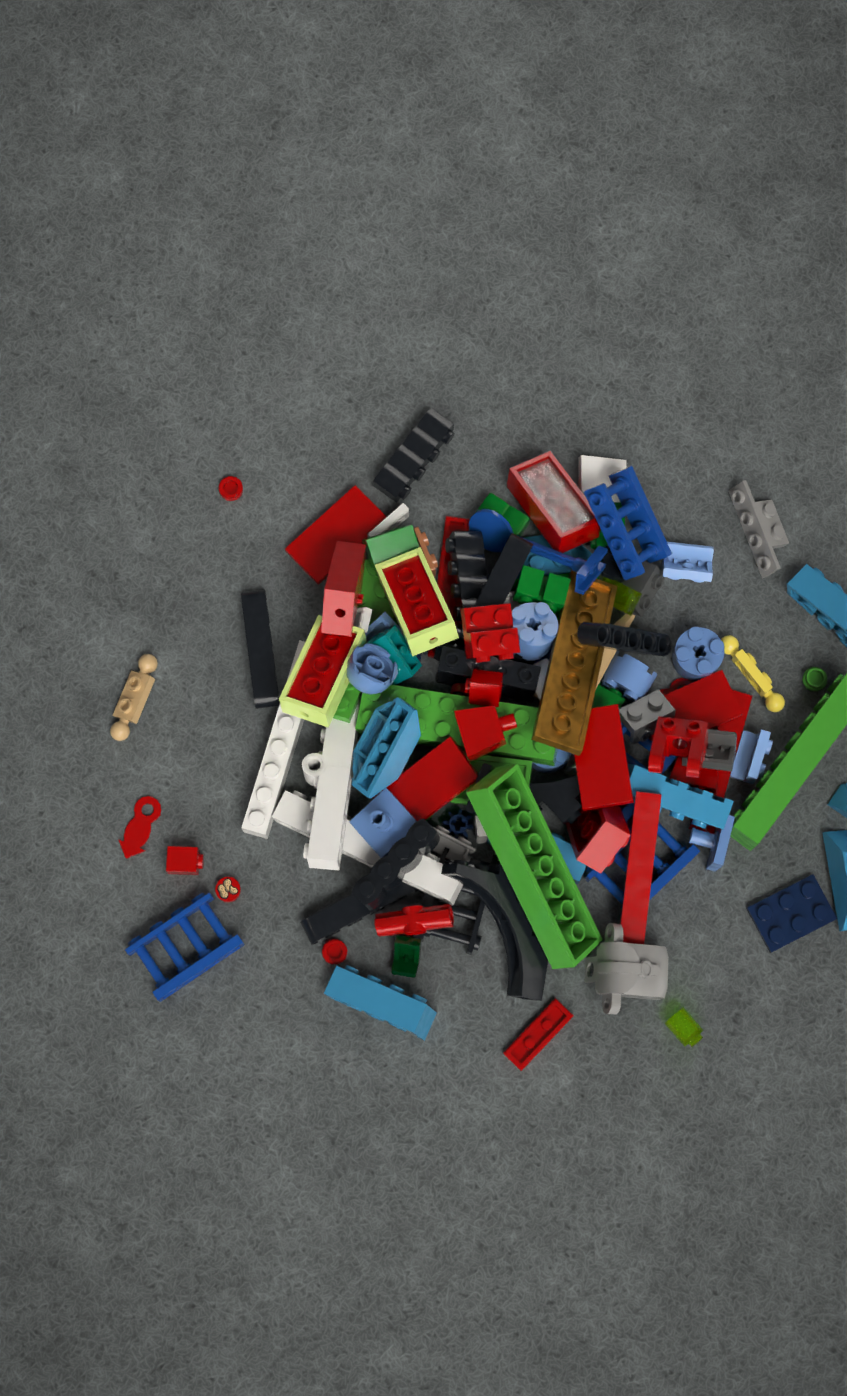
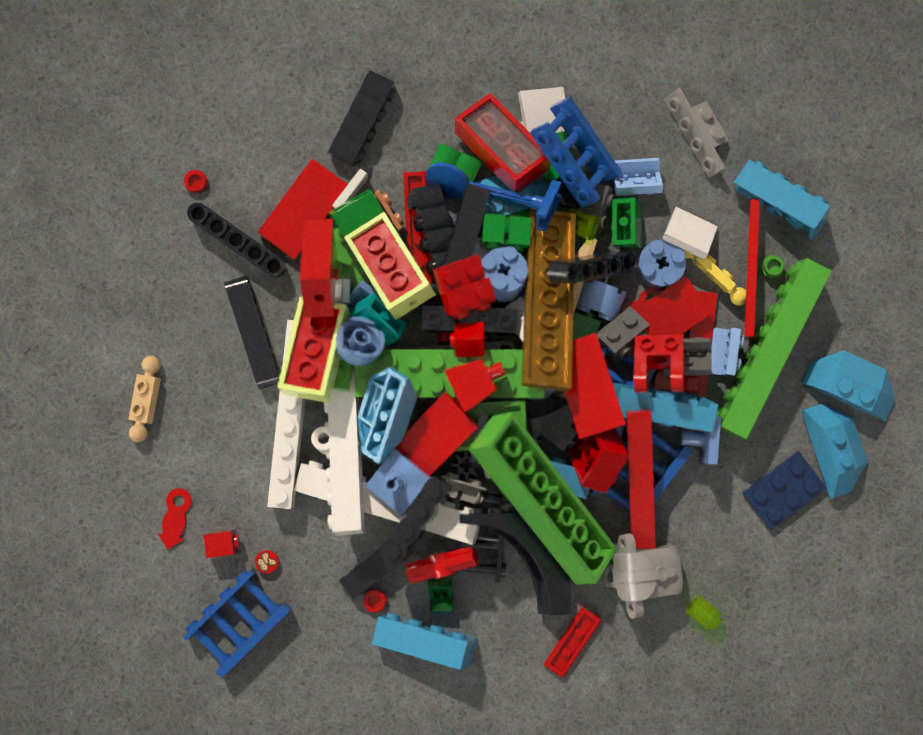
camera: 10 degrees left, 10 degrees up
none -> black beam [187,202,286,278]
none -> green brick [612,198,642,251]
none -> white tile [662,207,718,259]
none -> red tile [744,199,760,341]

